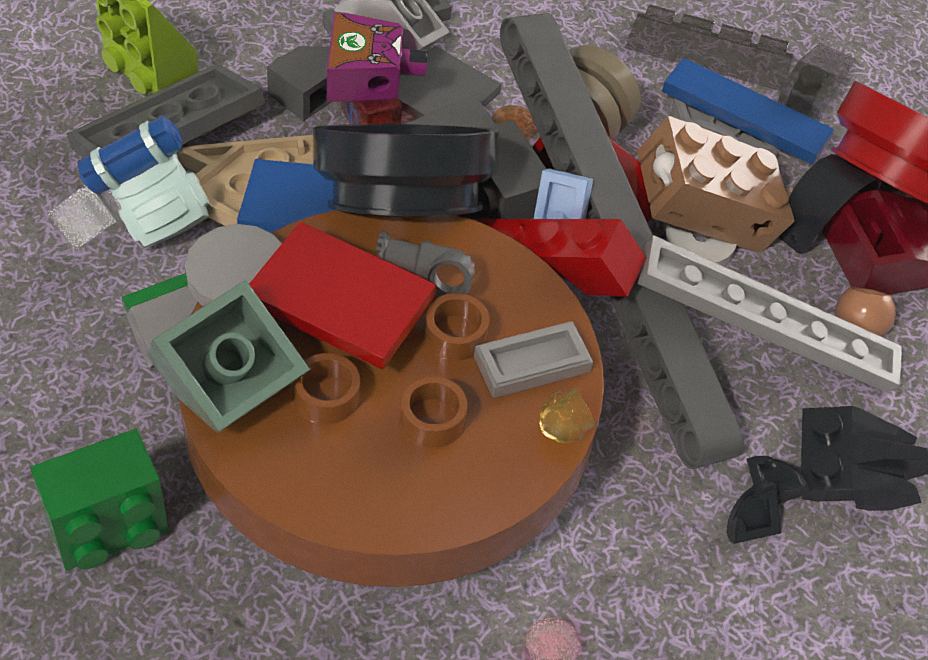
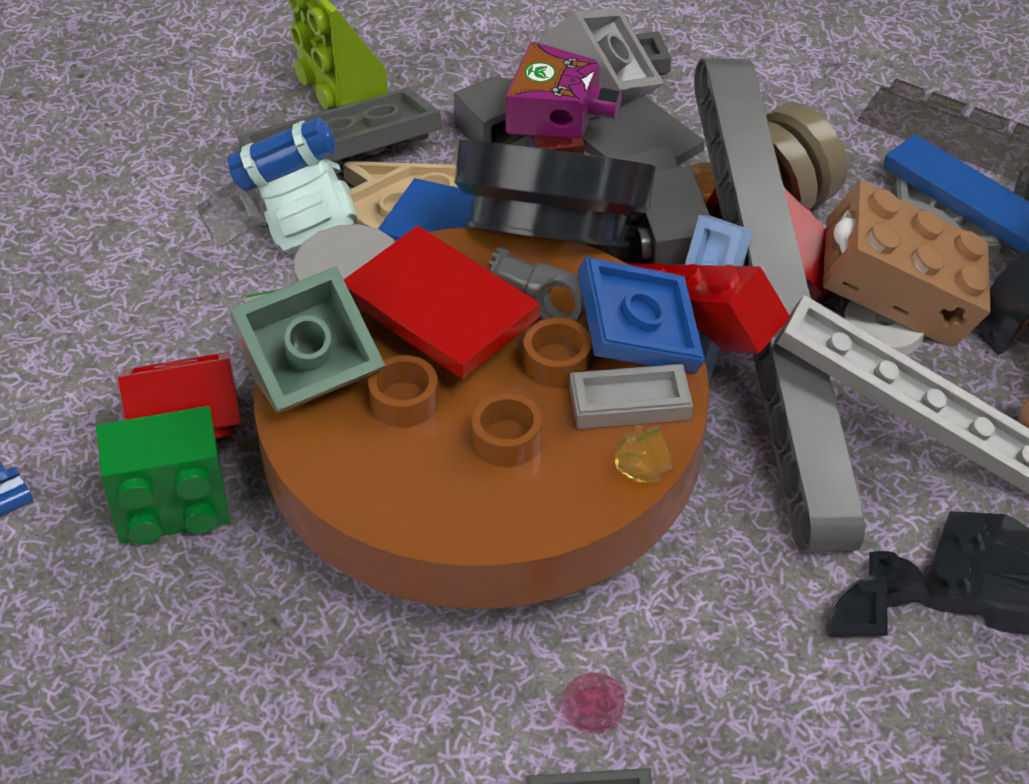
camera: 20 degrees right, 5 degrees down
none -> red brick [117,351,241,438]
none -> blue tile [578,257,705,373]

